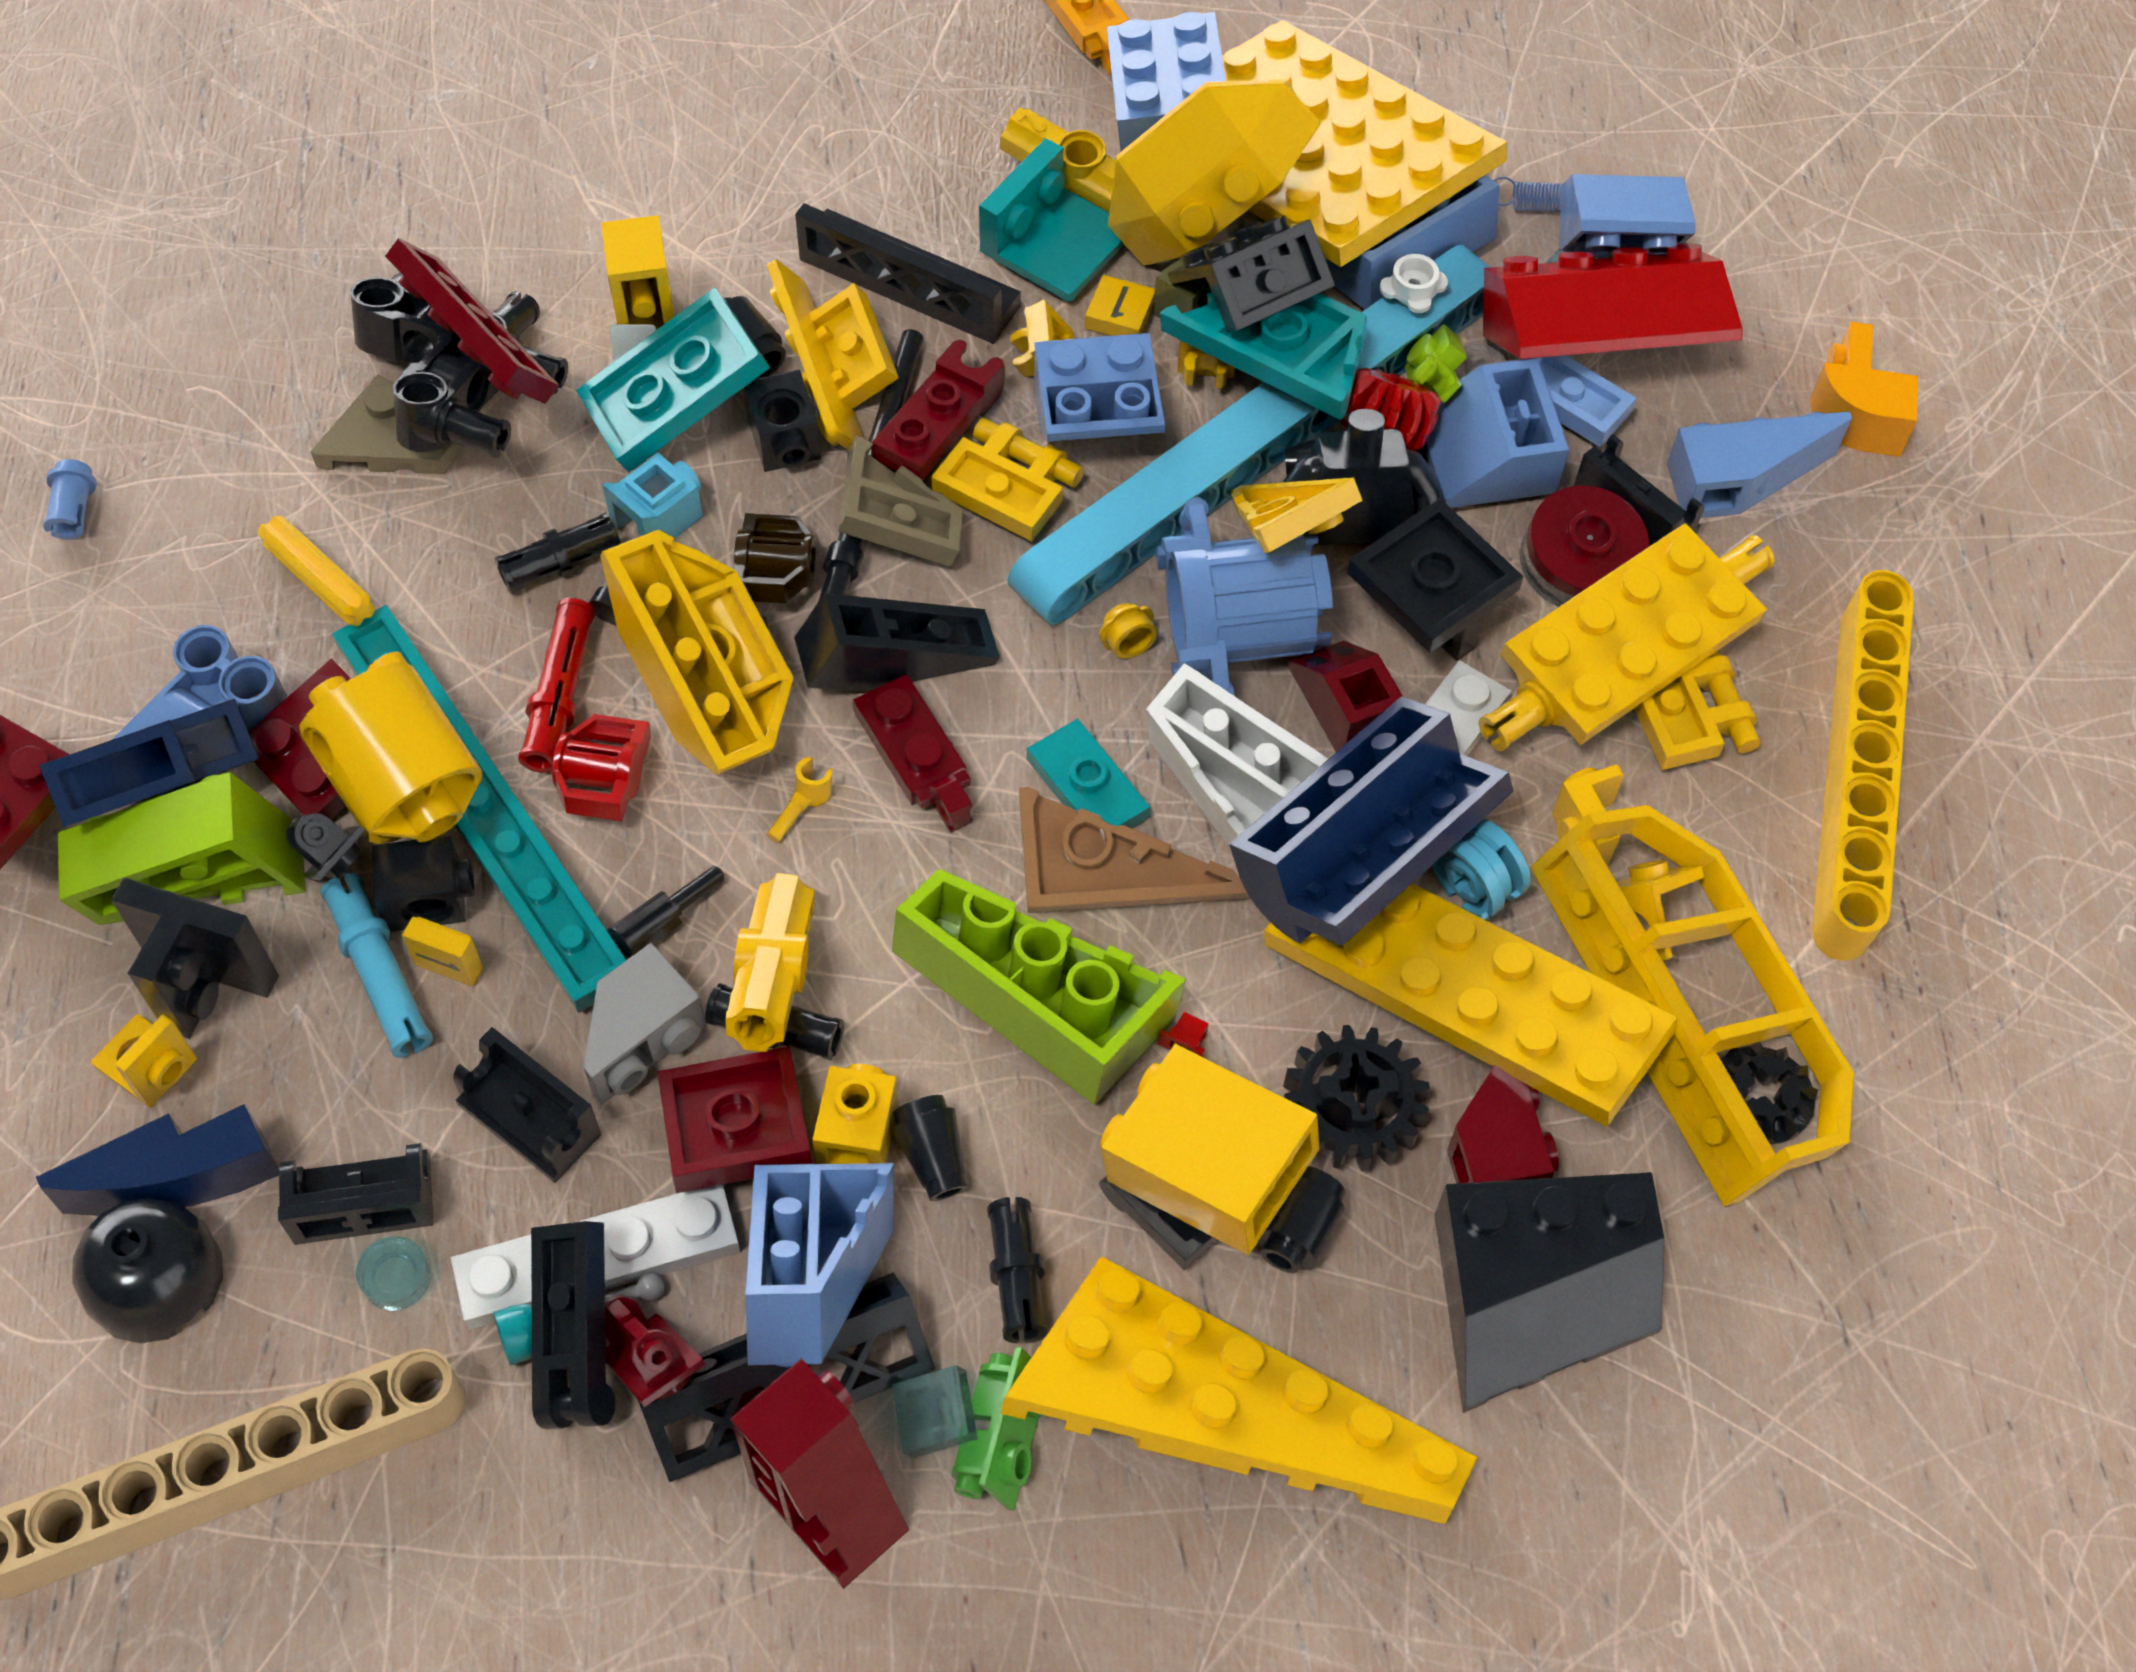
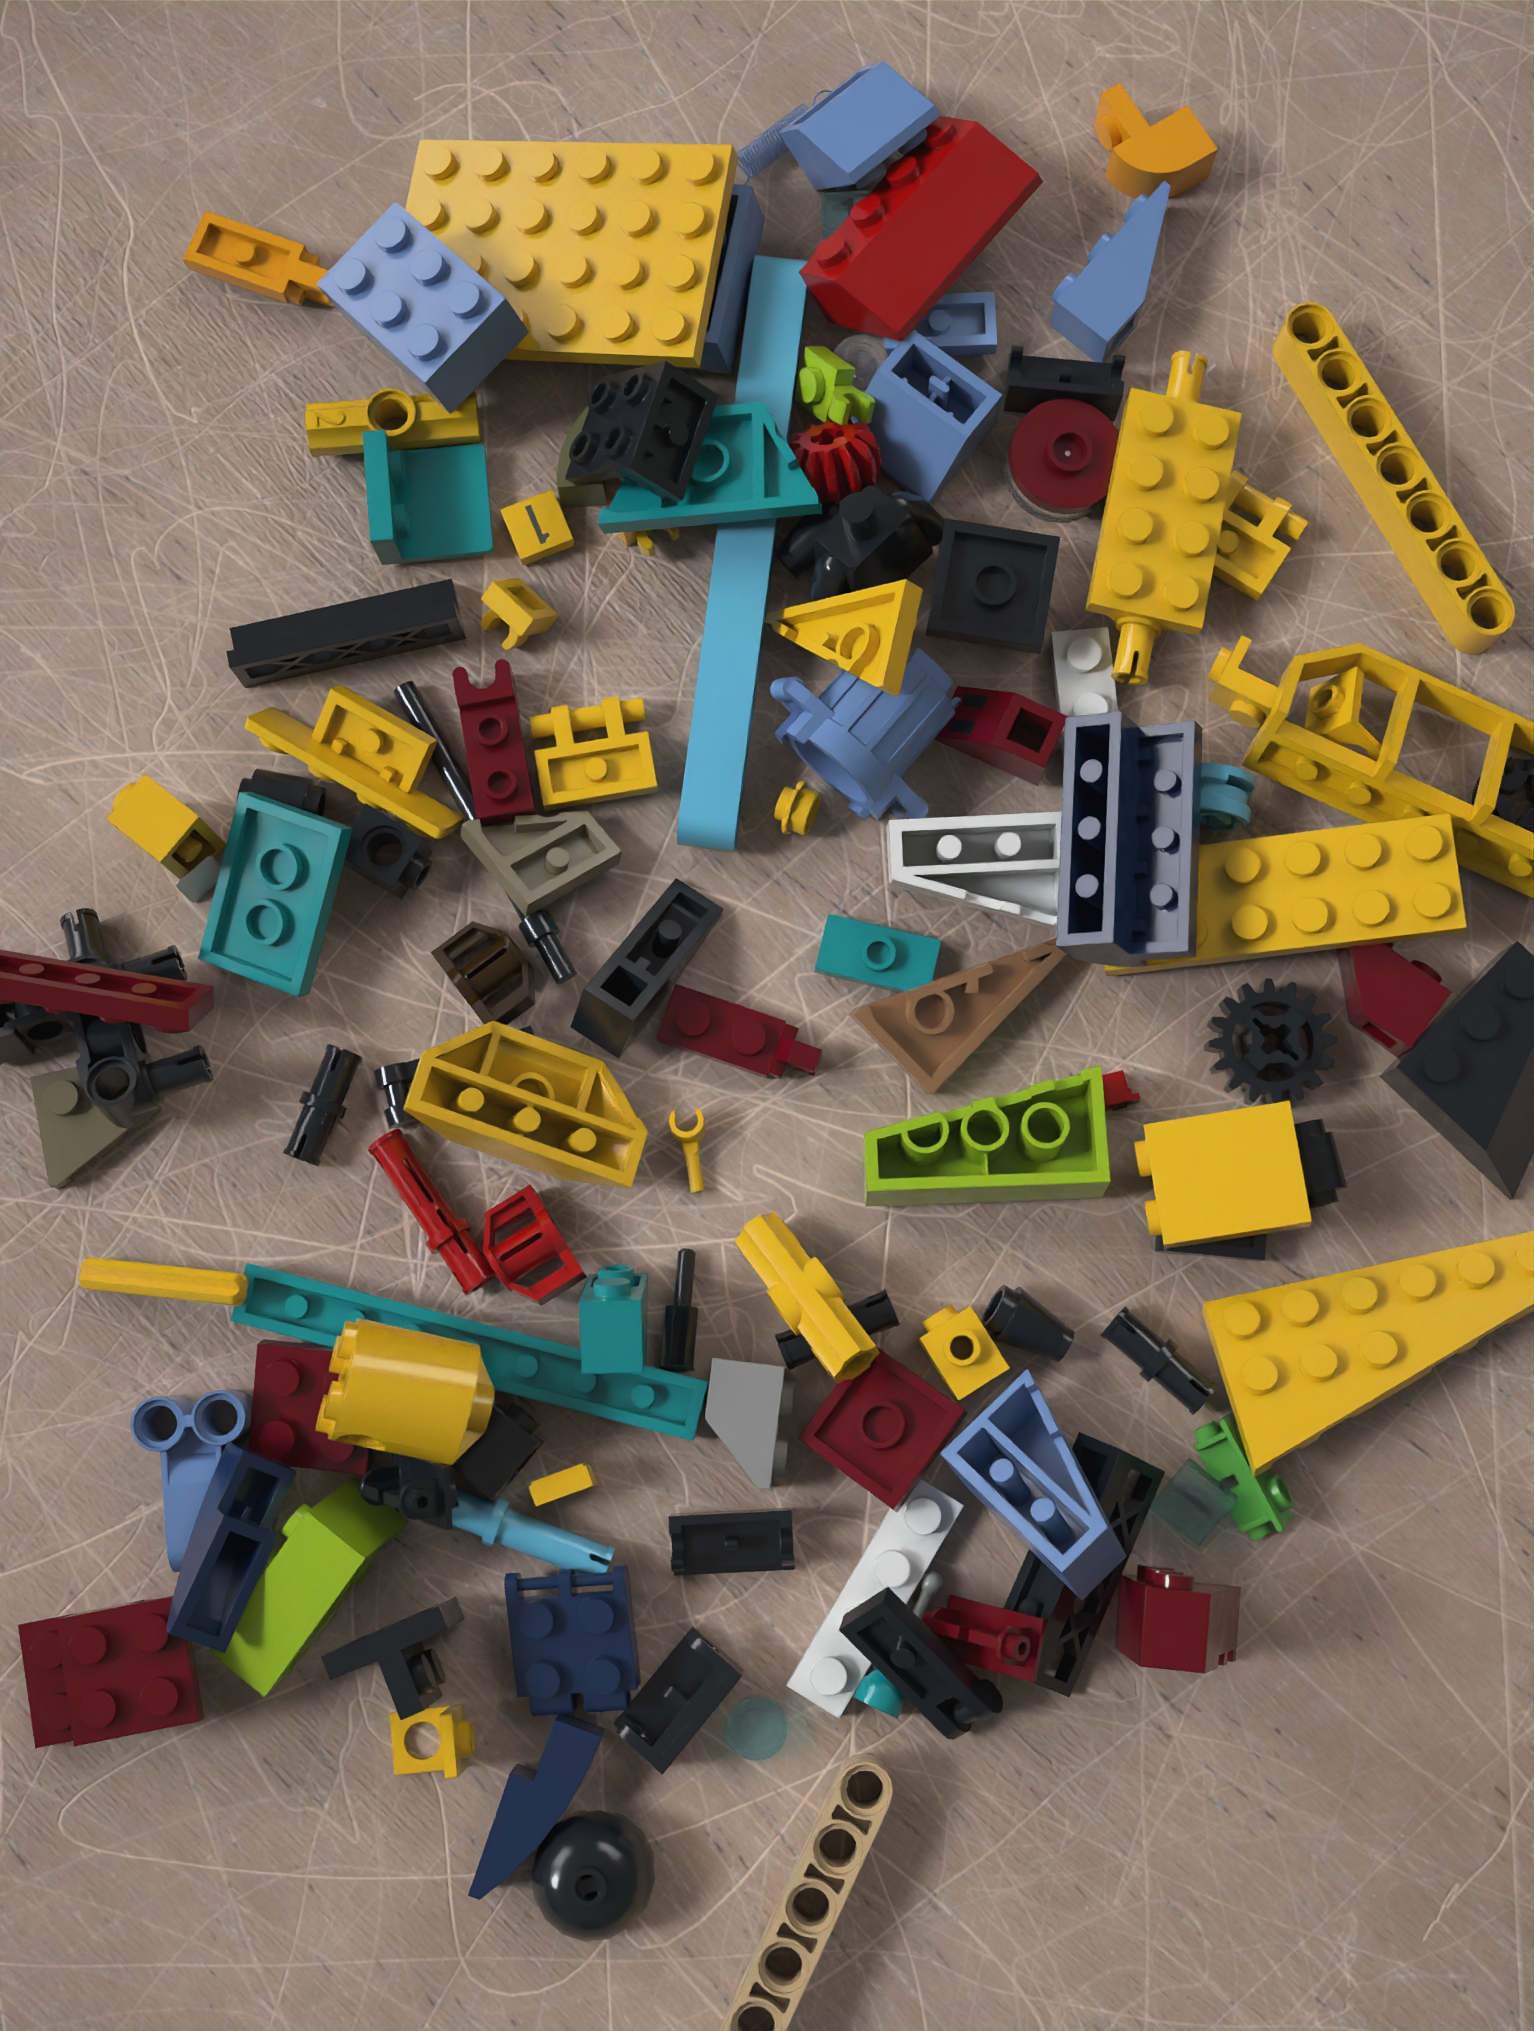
camera: 35 degrees left, 20 degrees up
medium azure window [602,453,703,539] -> none
medium blue slope [1034,333,1165,442] -> none
yellow wedge [1108,79,1320,266] -> none
white plate [1380,254,1448,313] -> none
none -> dark blue plate [504,1565,641,1716]
none -> teal slope [579,1264,648,1374]

